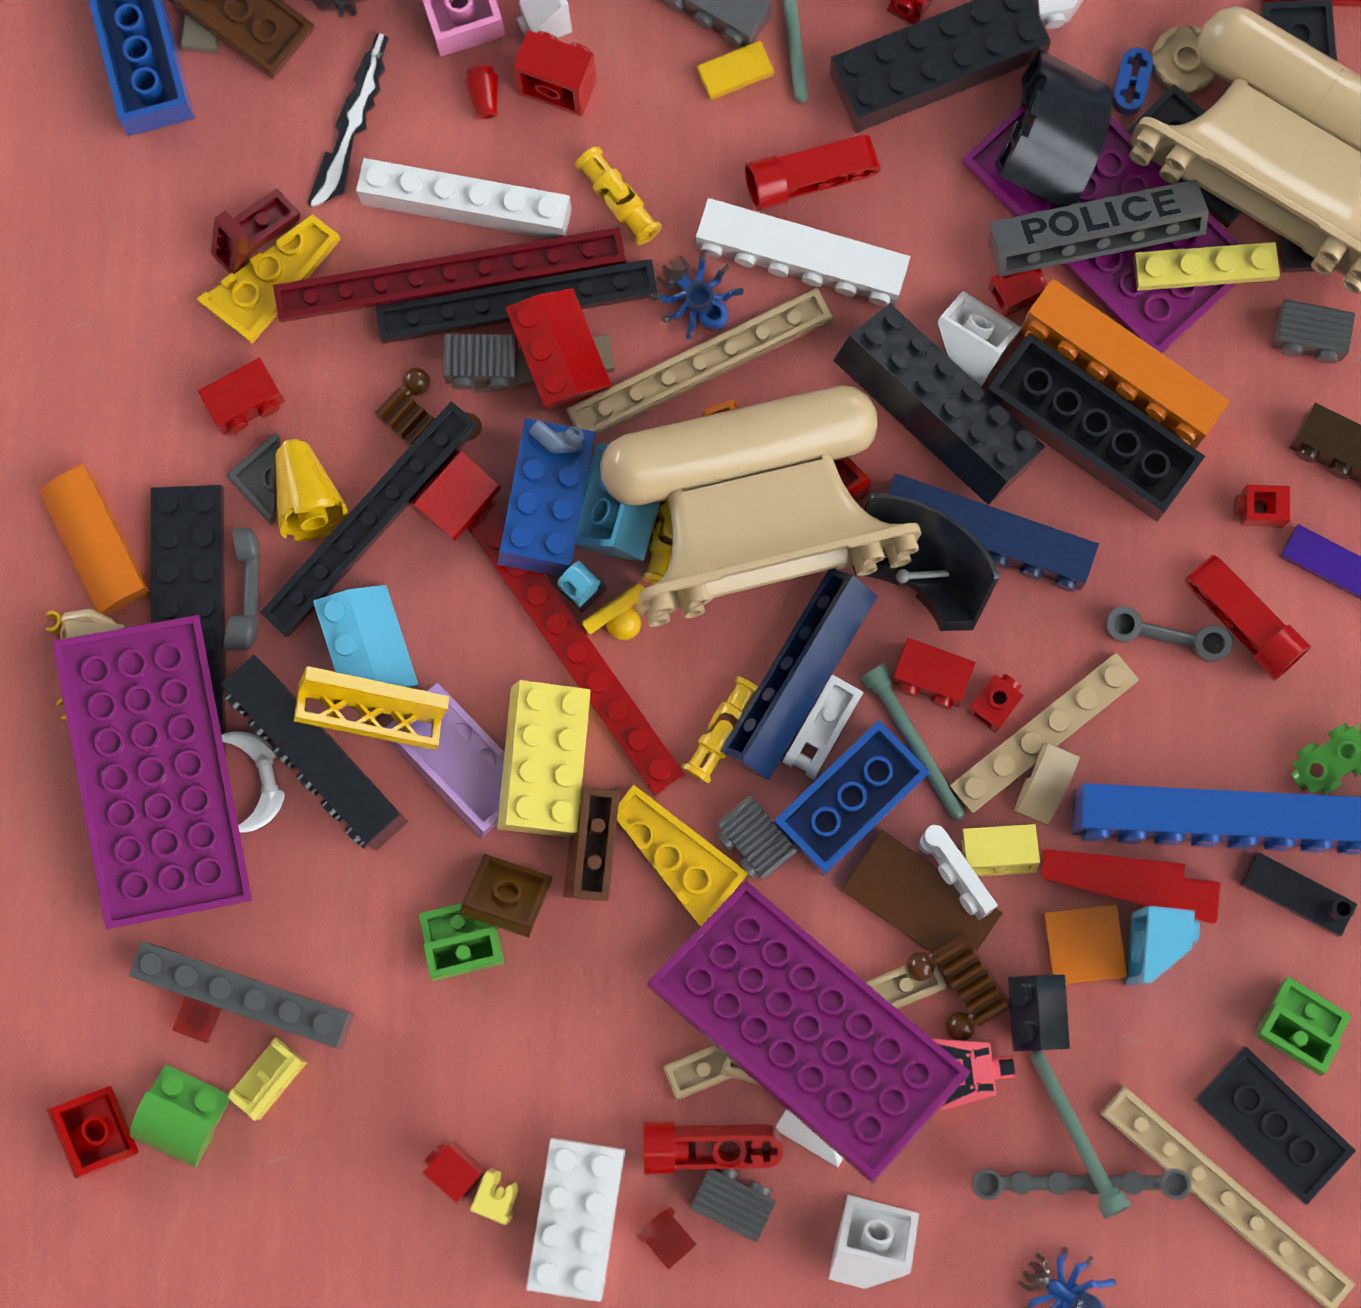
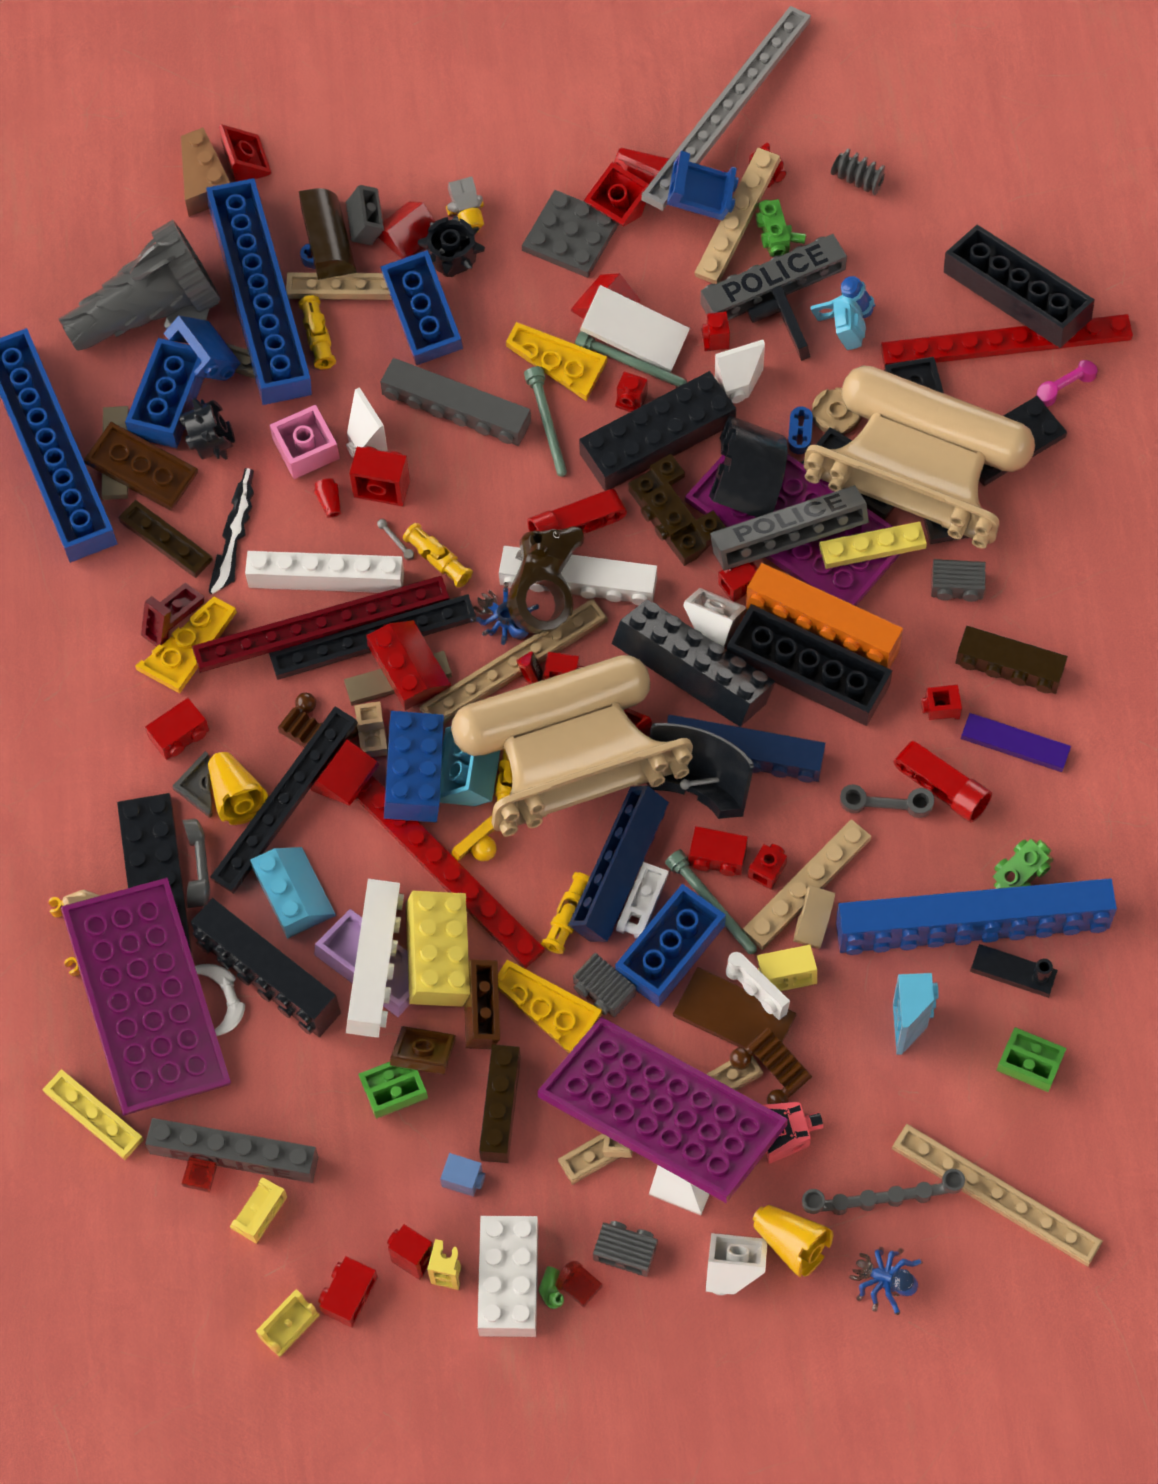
camera: 10 degrees left, 15 degrees down
orange brick [39,464,151,616] -> none
red slope [47,1085,139,1179] -> none
bright green brick [130,1064,231,1168] -> none
yellow fence [294,666,449,750] -> none
dark grey brick [443,334,518,390] -> none
sand blue arm [528,420,584,453] -> none
medium azure leg [557,561,607,613] -> none
red beam [643,1121,784,1175] -> none
yellow tile [697,41,774,101] -> none
black brick [1008,975,1070,1052] -> none
sand green piece [1030,1050,1131,1219] -> none
red wedge [1041,849,1221,924] -> none
orange tile [1043,904,1127,985] -> none
black plate [1194,1046,1356,1205] -> none
none -> light yellow plate [42,1069,144,1160]
none -> dark brown plate [118,500,213,578]
none -> light yellow hinge [256,1289,320,1357]
none -> red brick [318,1256,378,1328]
none -> white brick [346,879,404,1038]
none -> tan slope [354,701,388,757]
none -> light grey hinge [377,519,414,560]
none -> medium blue brick [440,1153,485,1197]
none -> dark brown brick [479,1044,521,1163]
none -> dark brown animal [507,526,585,634]
none -> red slope [517,651,543,684]
none -> bright green arm [539,1266,564,1309]
none -> red brick [544,652,584,680]
none -> dark brown bracket [628,454,726,566]
none -> yellow cone [753,1205,834,1277]

